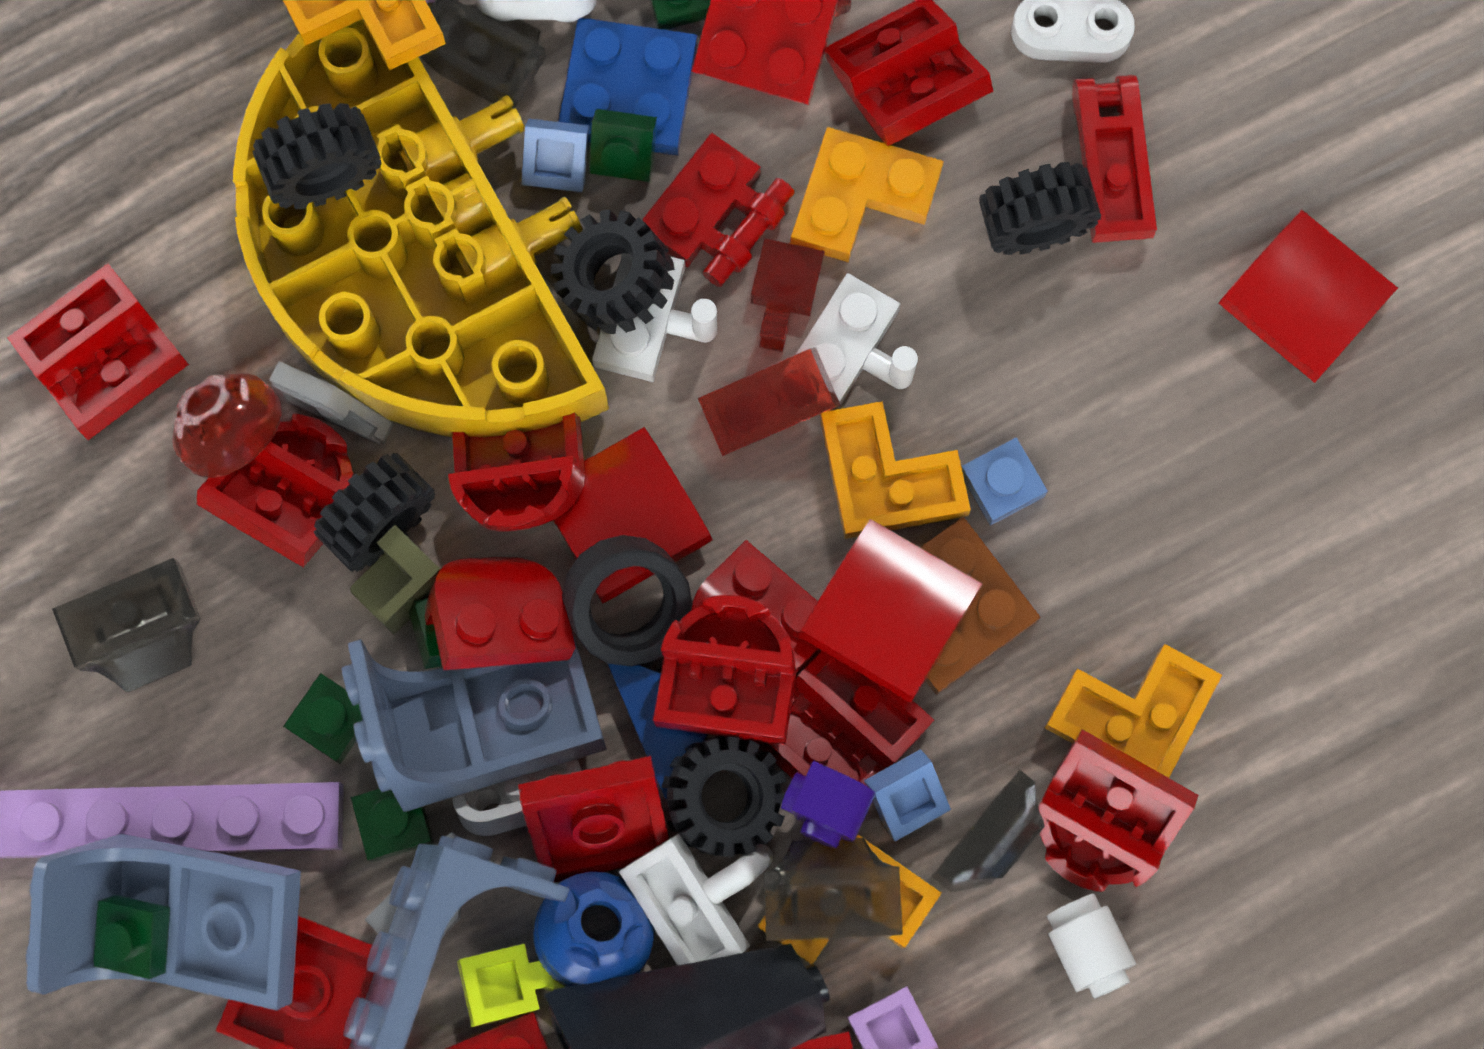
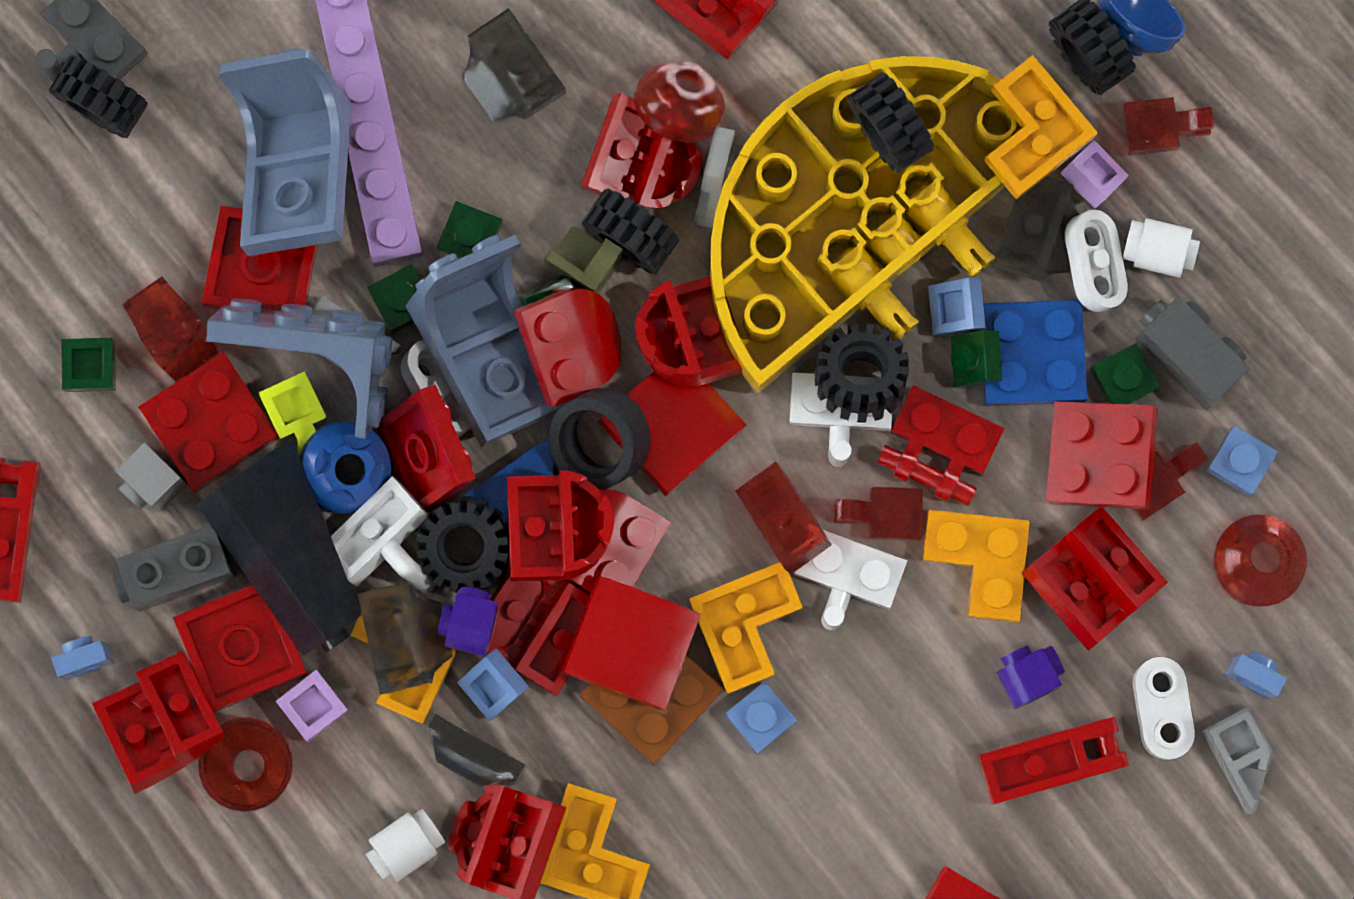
camera: 75 degrees right, 5 degrees up
dark green plate [94,895,170,979] -> none
black tyre [979,162,1101,255] -> none
none -> dark purple plate [996,645,1065,709]

